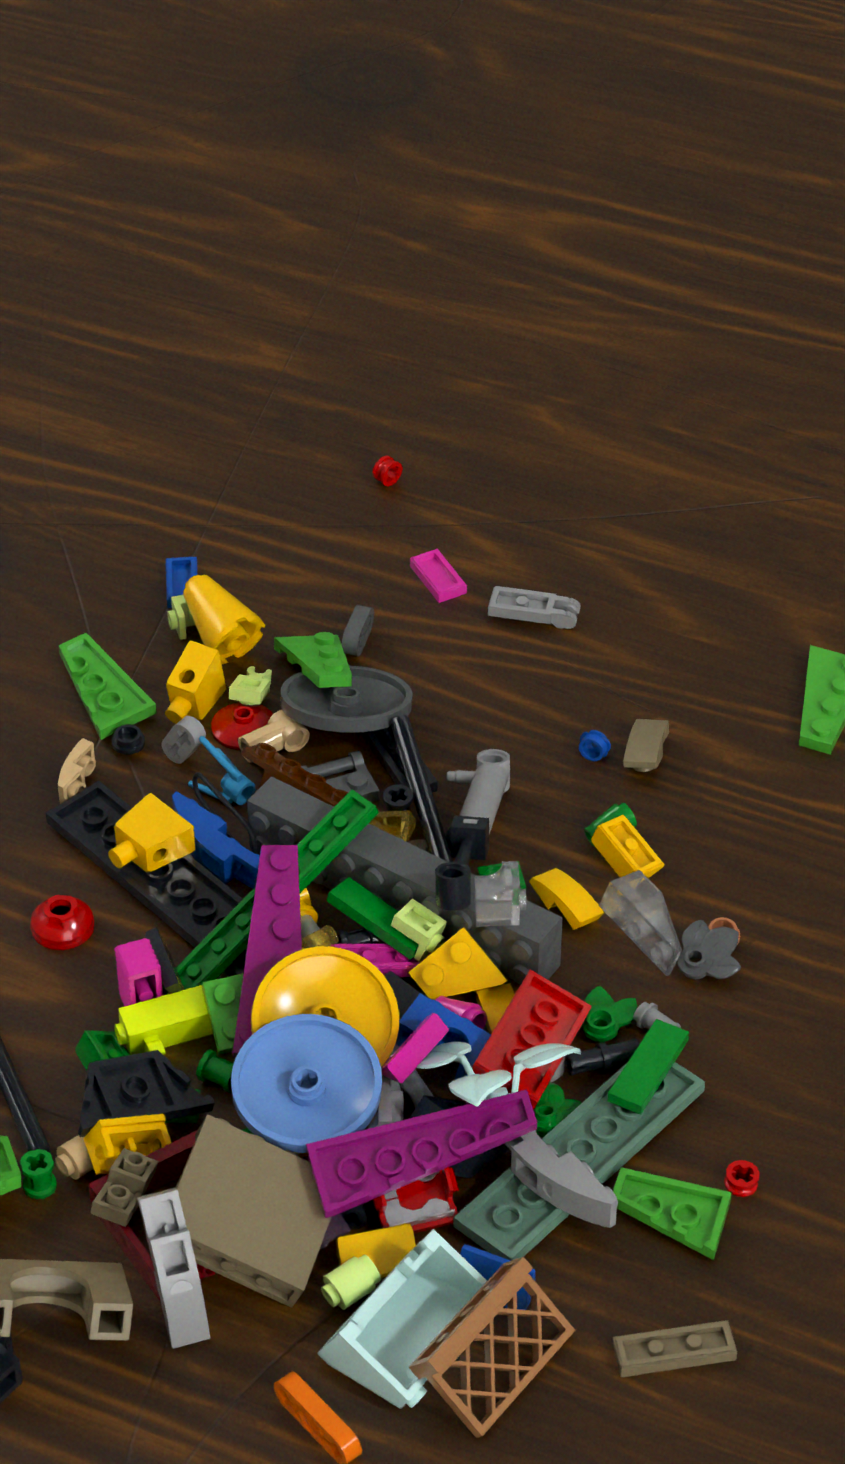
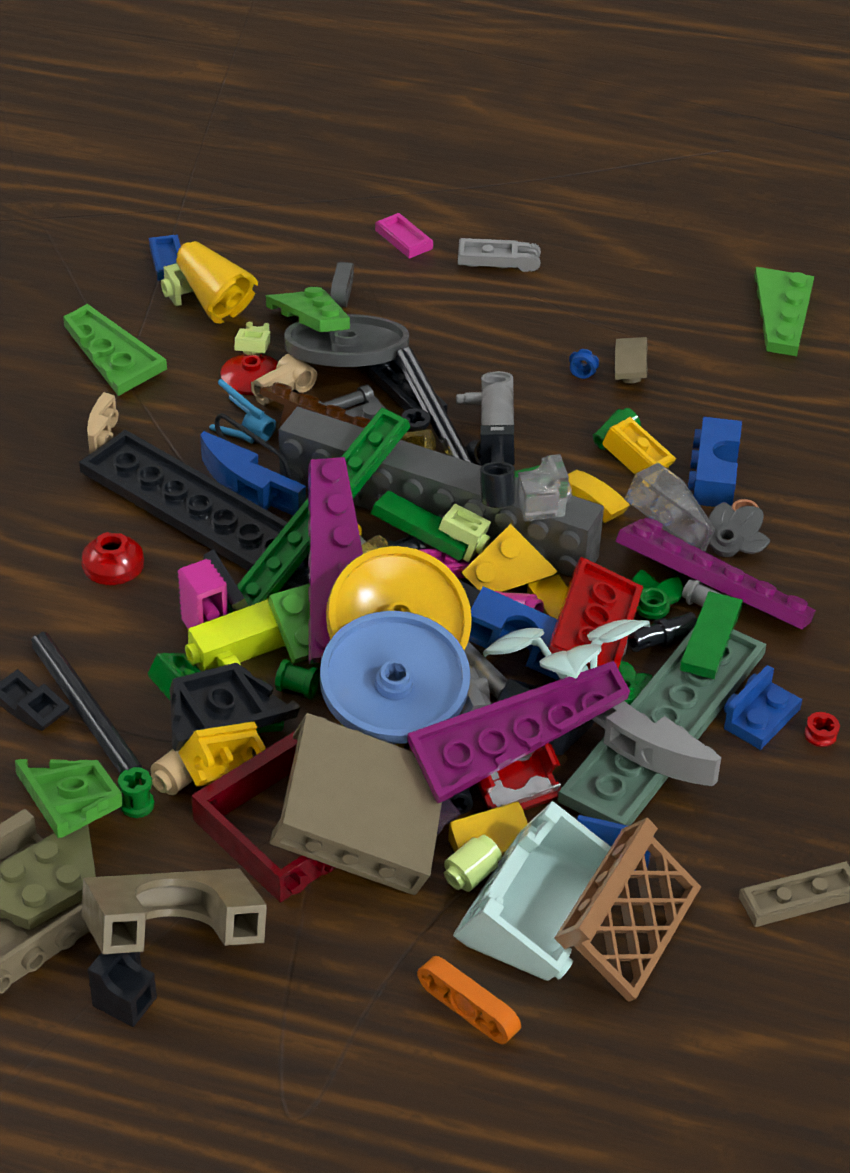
camera: 10 degrees left, 0 degrees up
dark tan slope [90,1148,159,1227] -> none
yellow torso [108,793,195,872] -> none
black plate [112,724,145,755] -> none
light grey slope [137,1188,210,1349] -> none
light grey beam [161,716,206,764] -> none
yellow torso [165,640,227,724] -> none
red bush [372,455,403,487] -> none
dark pink slope [381,1013,450,1084] -> none
bright green wing [613,1167,732,1260] -> none
none -> magenta wing [615,518,816,629]
none -> blue arch [687,417,742,507]
none -> blue bracket [724,665,802,750]

